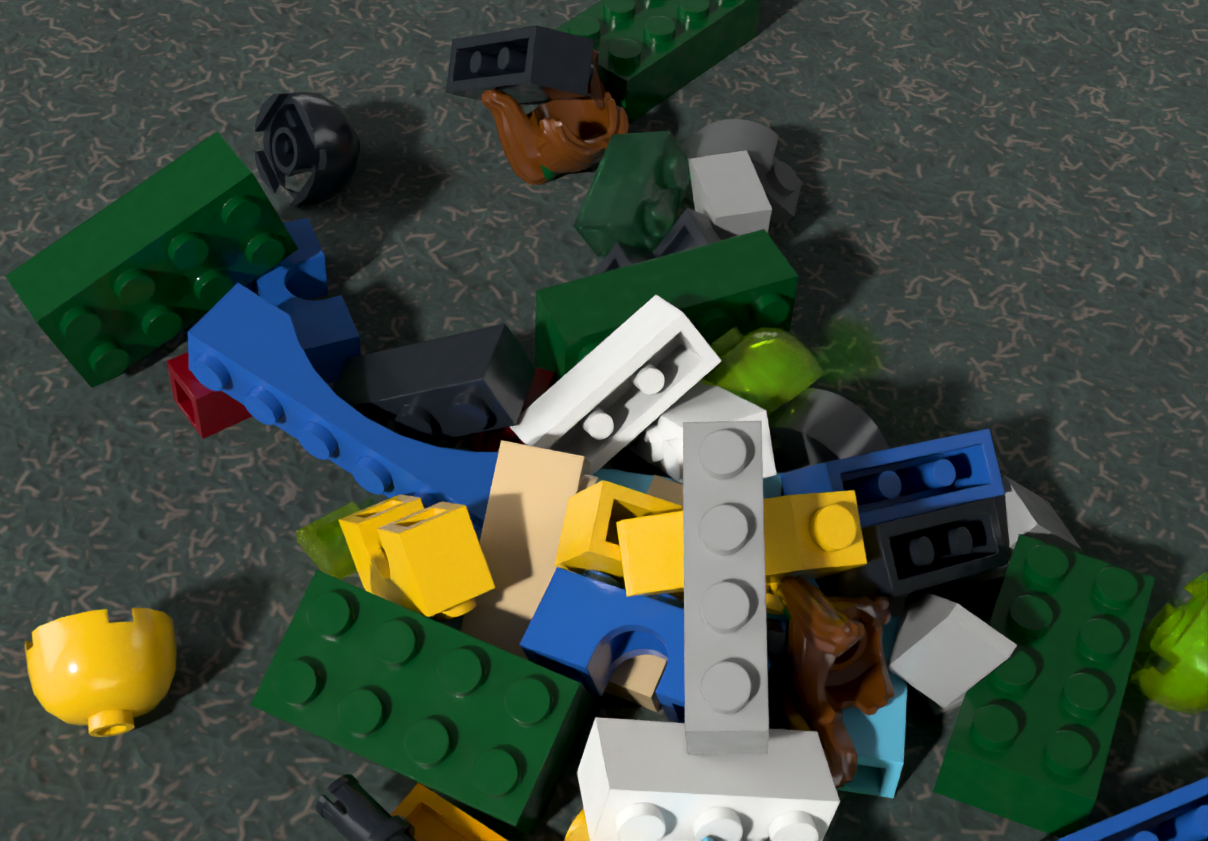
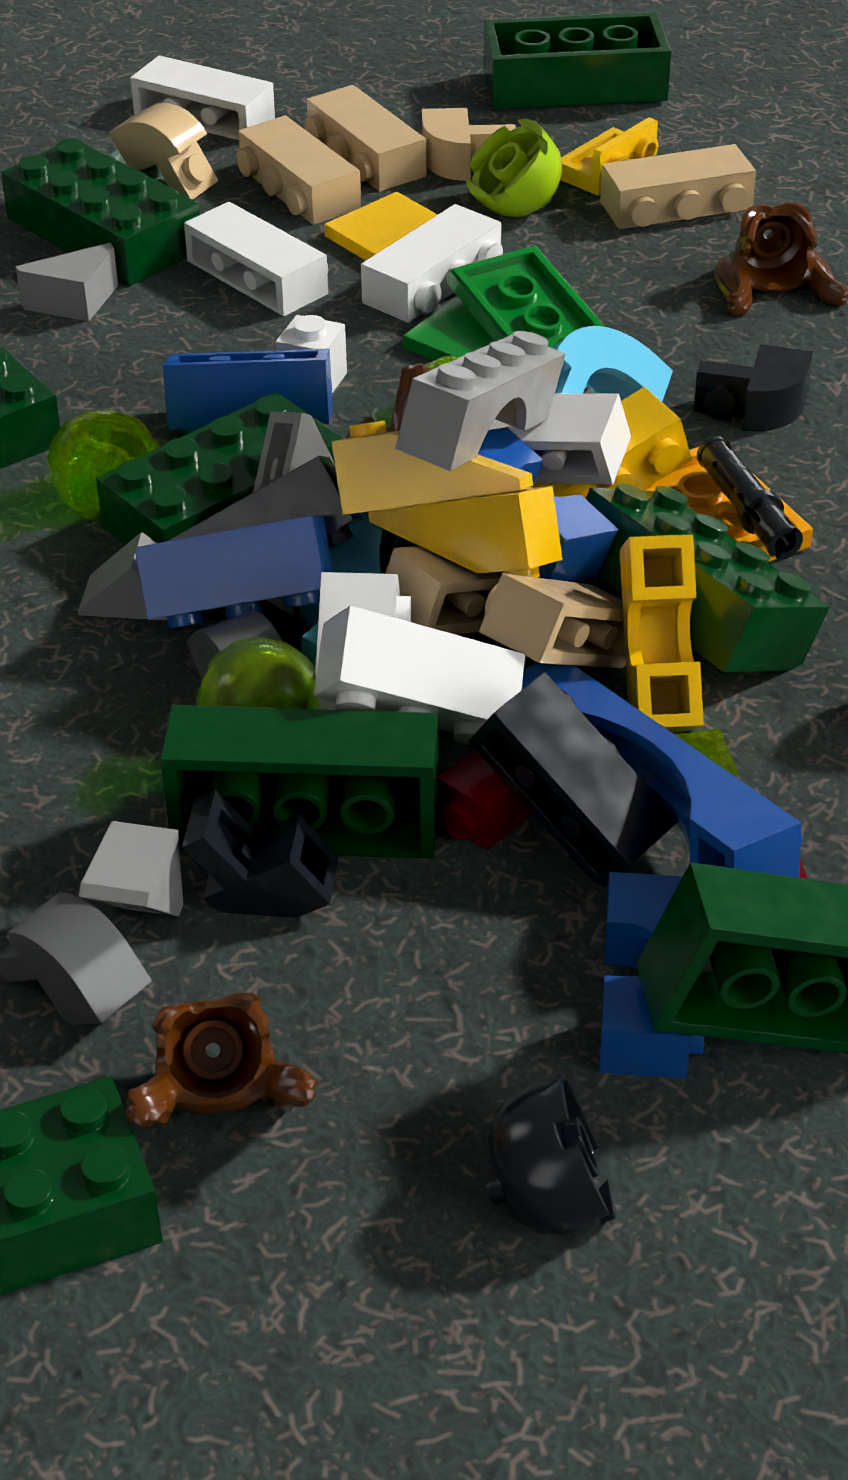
camera: 150 degrees left, 5 degrees down
black brick [446,25,594,103] -> none
clear green brick [573,131,691,258] -> none

